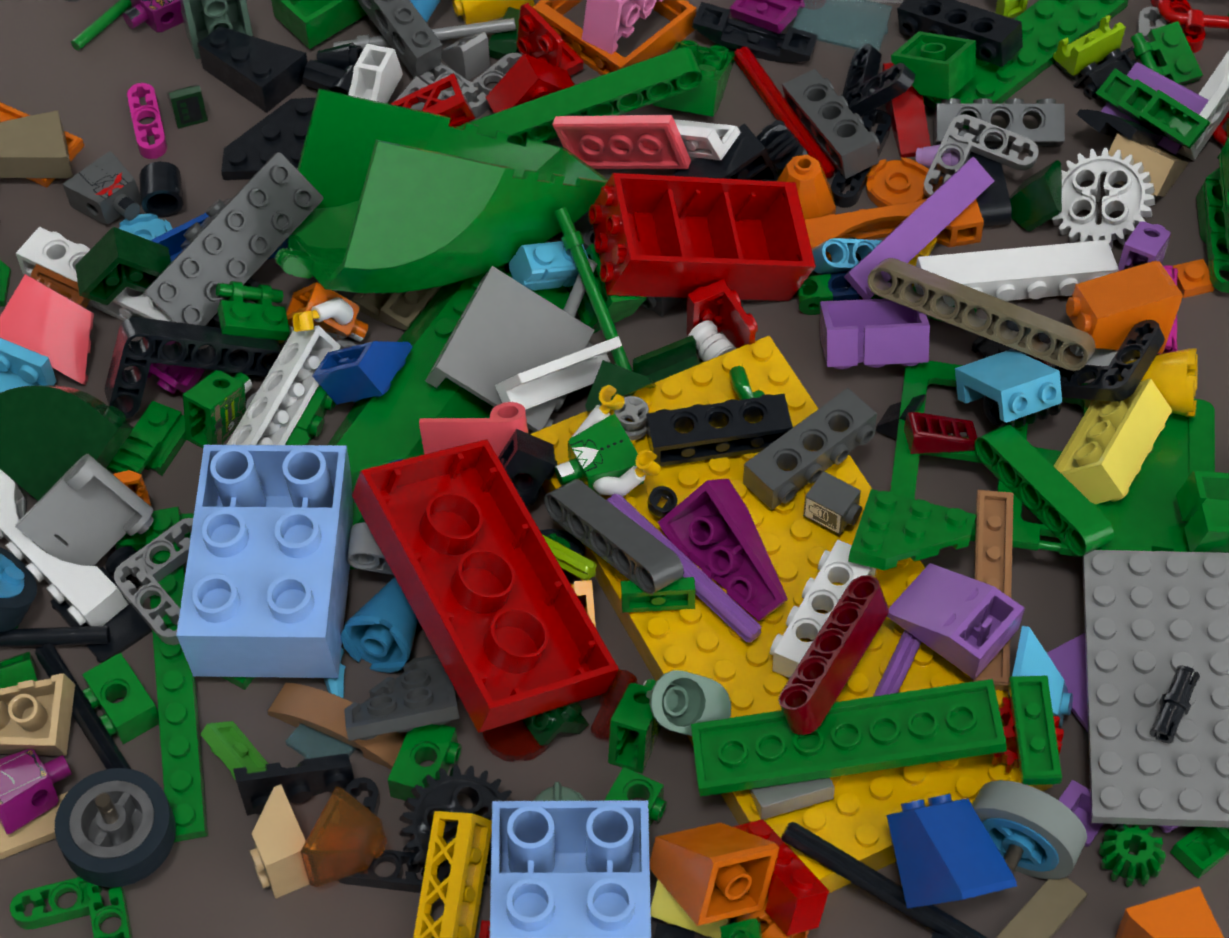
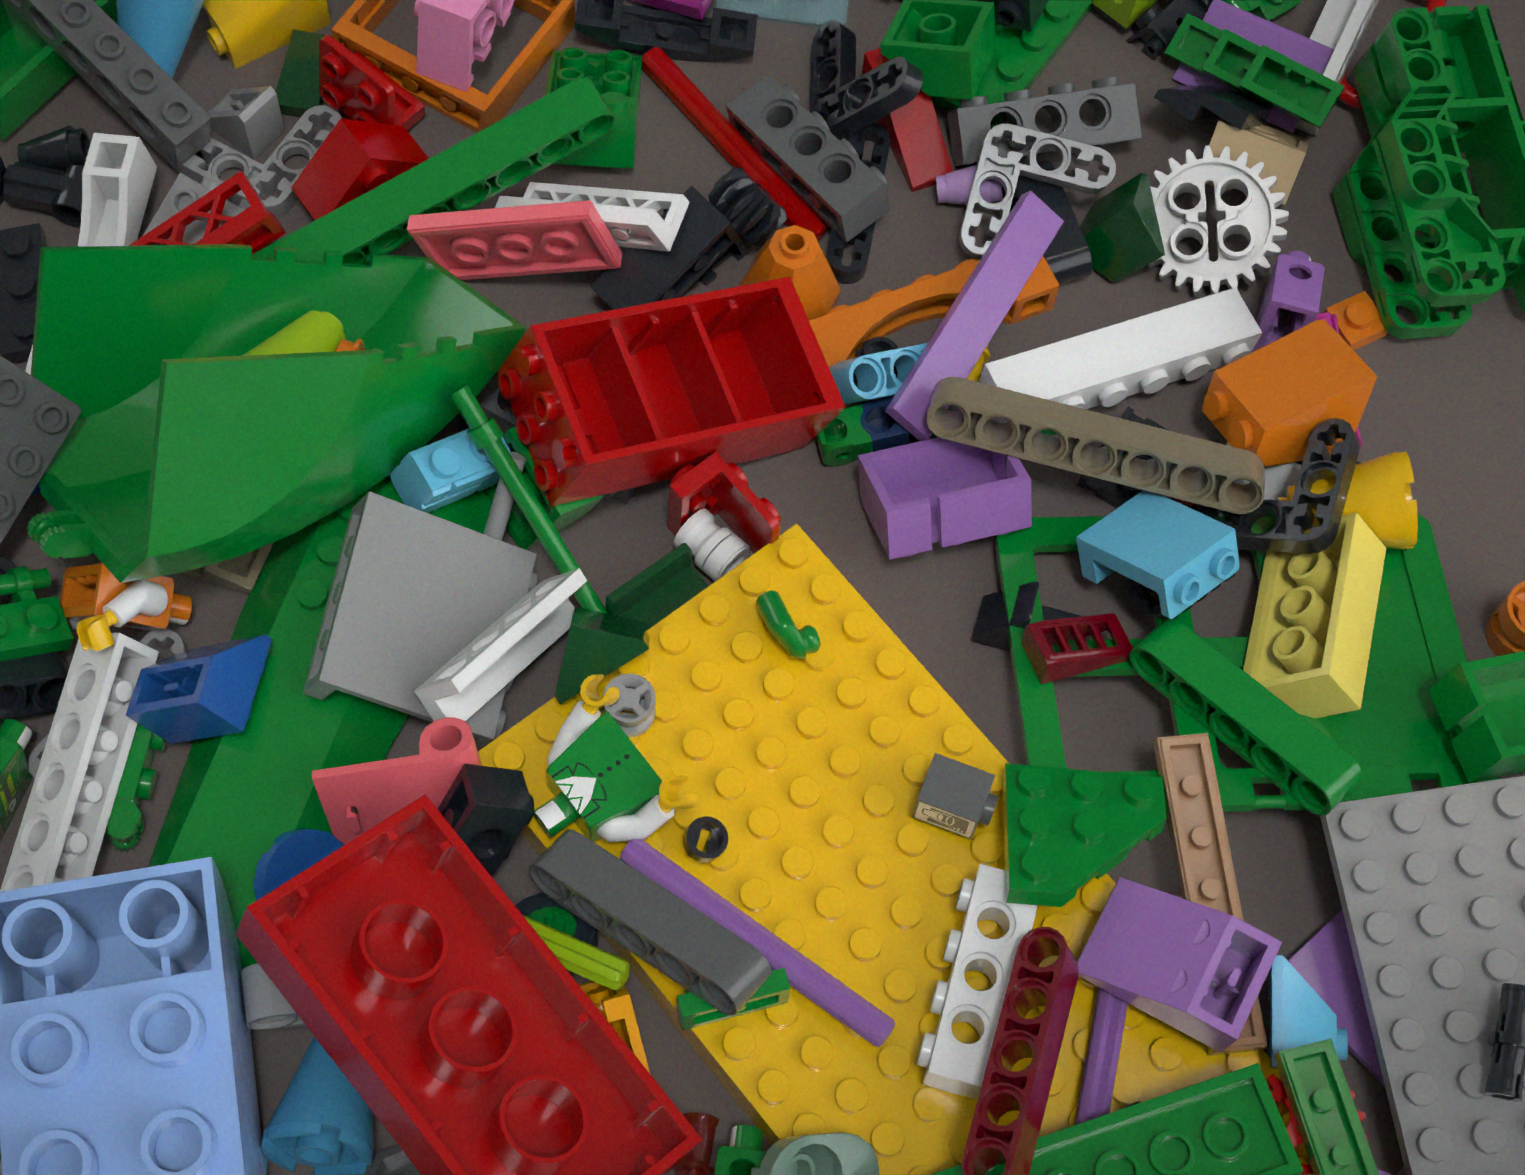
camera: 20 degrees left, 10 degrees up
light grey bar [333,18,516,50] -> none
black brick [646,394,793,467] -> none
magenta wedge [658,479,788,621] -> none
dark grey brick [743,388,877,510] -> none
orange tile [866,157,943,207] -> none

